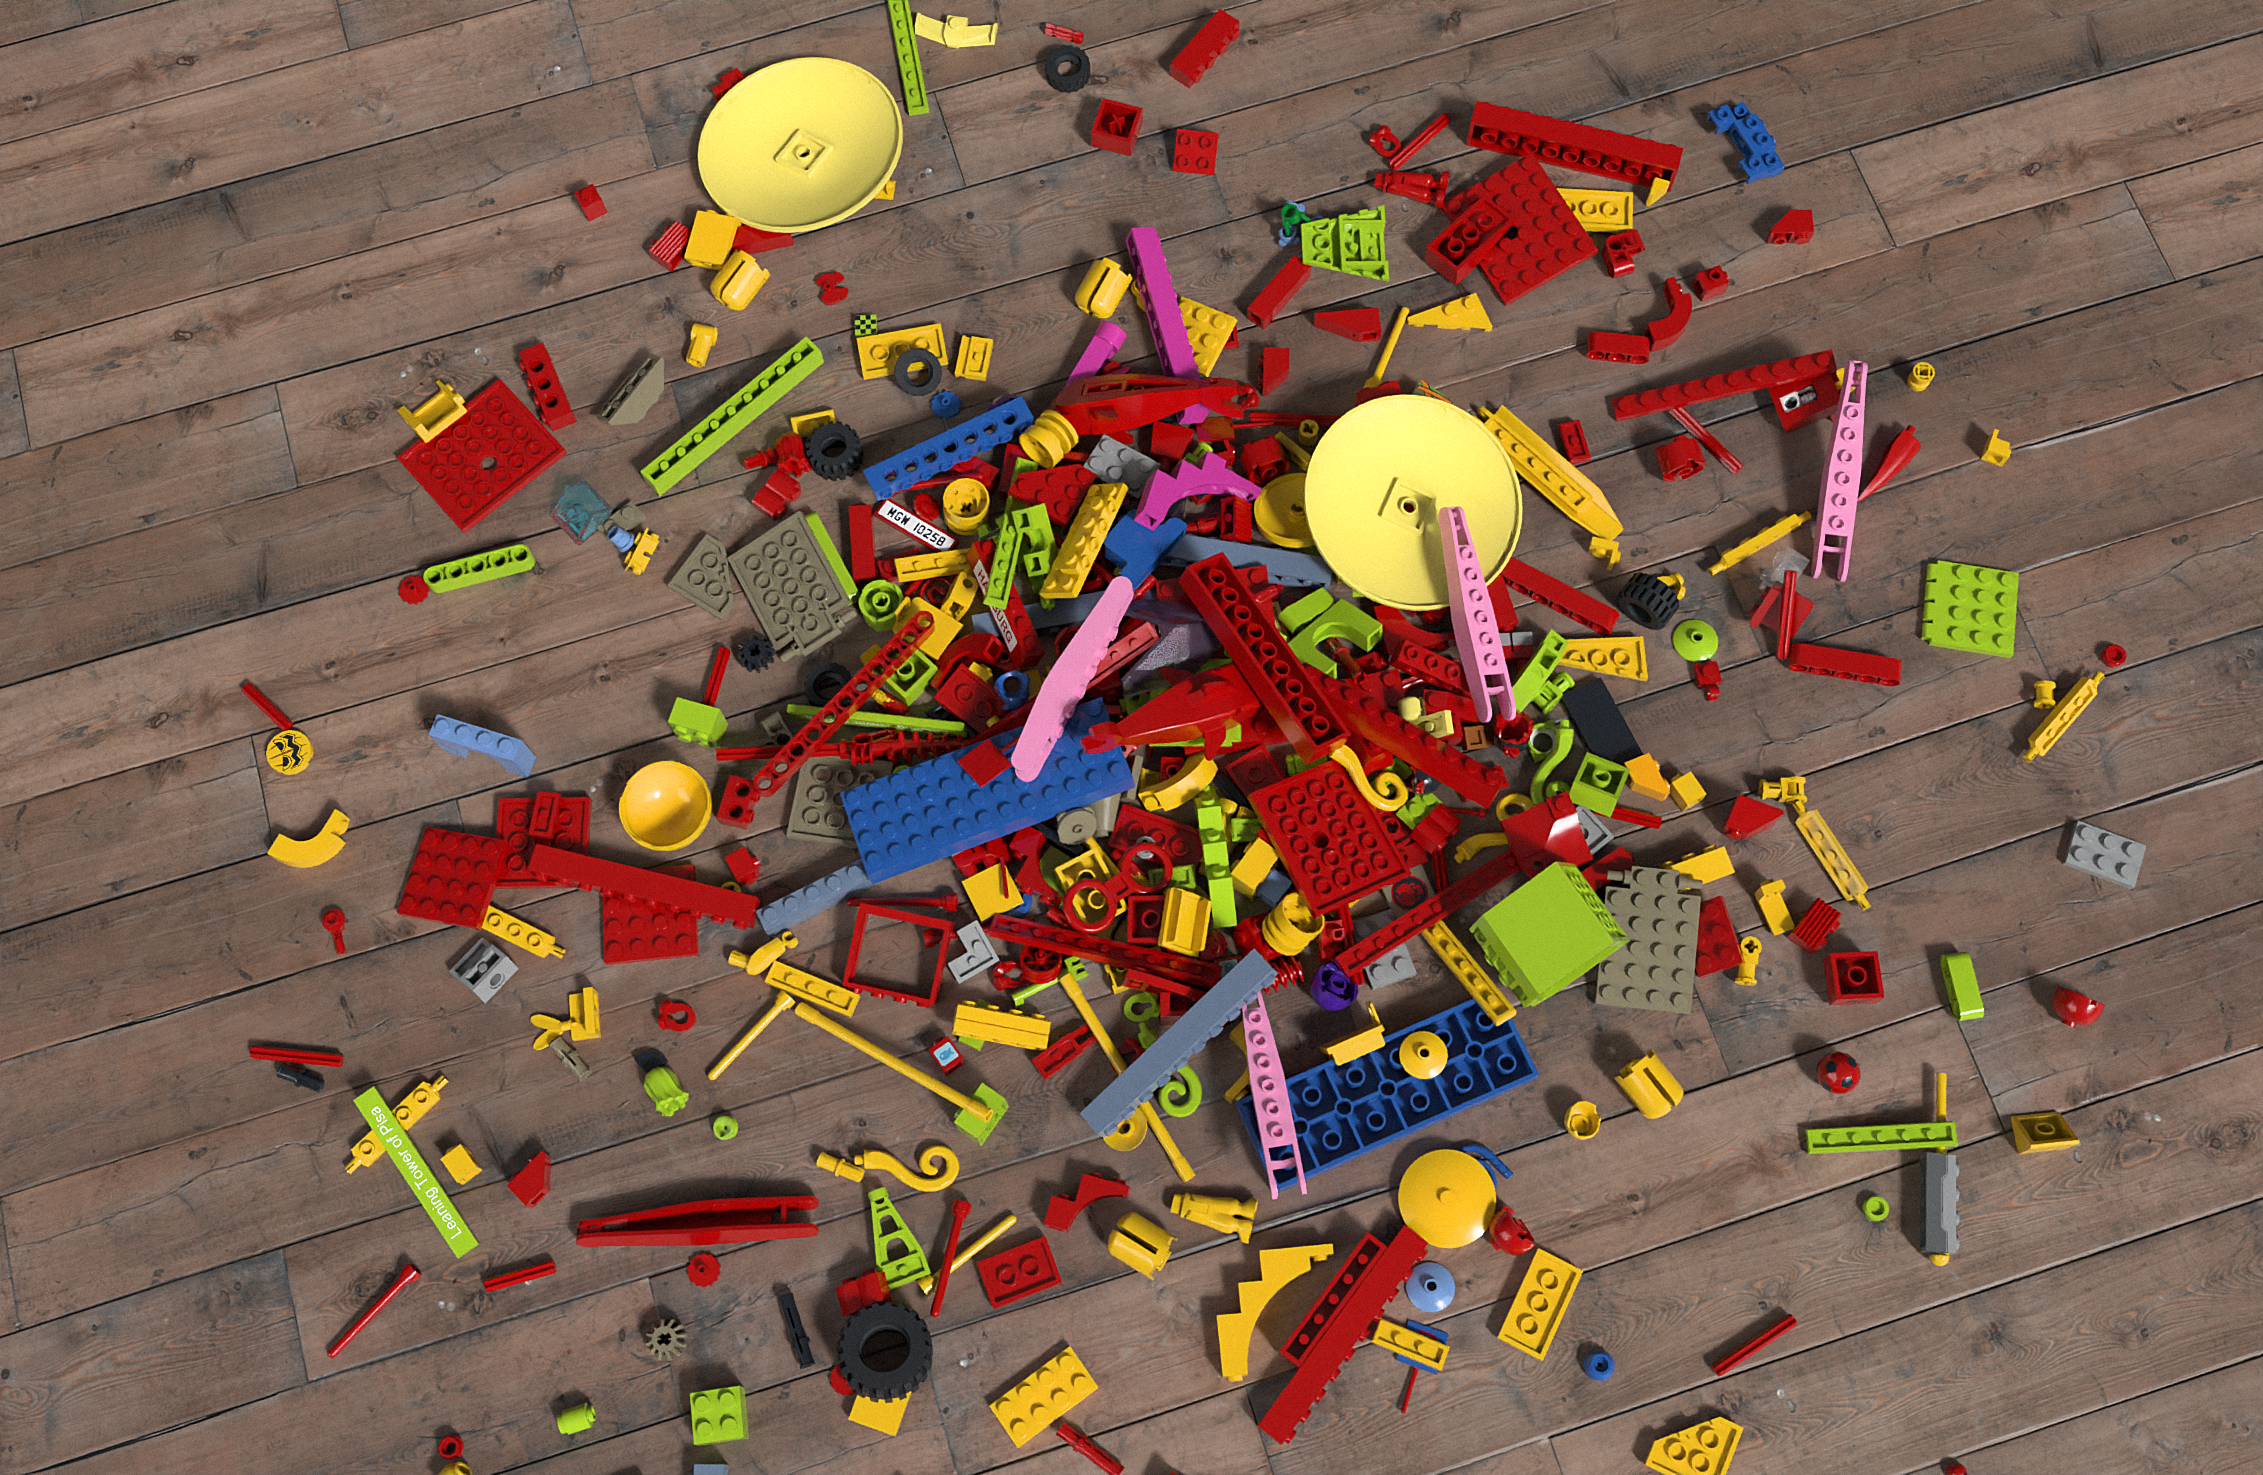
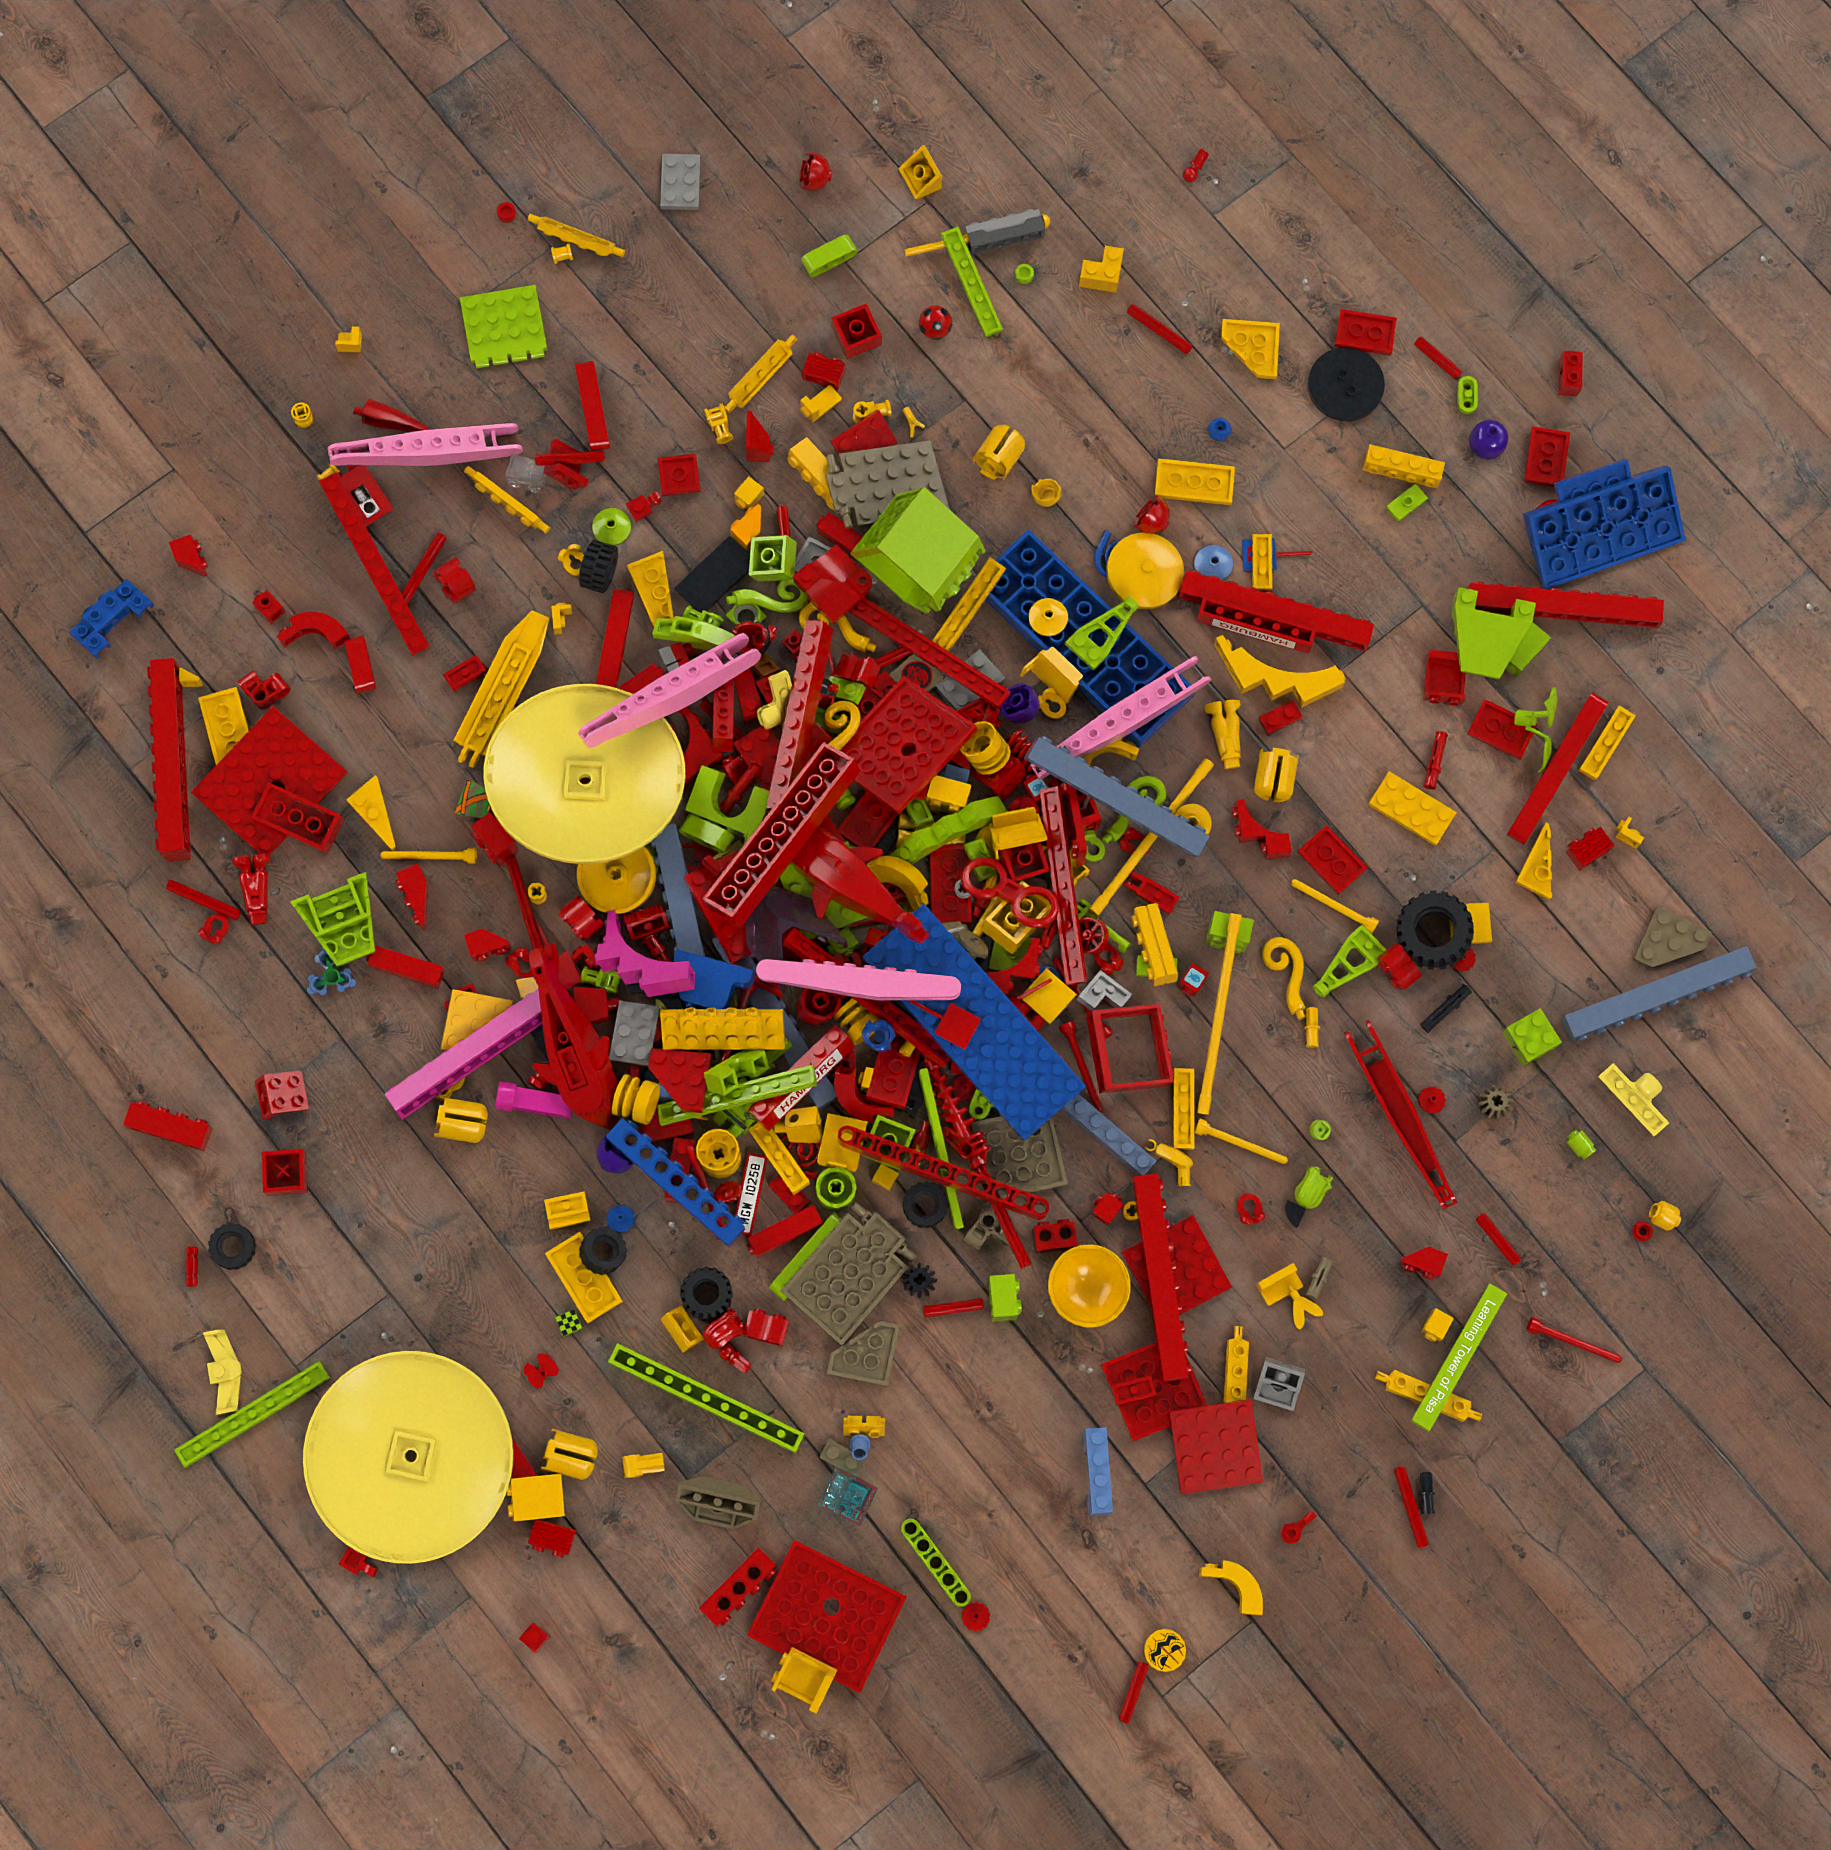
camera: 120 degrees left, 5 degrees up
red piece [930,1200,972,1317] -> none
yellow tile [1275,431,1312,473] -> none
none -> red plate [657,454,701,497]
none -> yellow bar [902,407,925,438]
none -> yellow piece [1038,688,1066,719]
none -> lime plate [1065,596,1139,671]
none -> yellow brick [1079,245,1124,293]
none -> red plate [1258,700,1303,736]

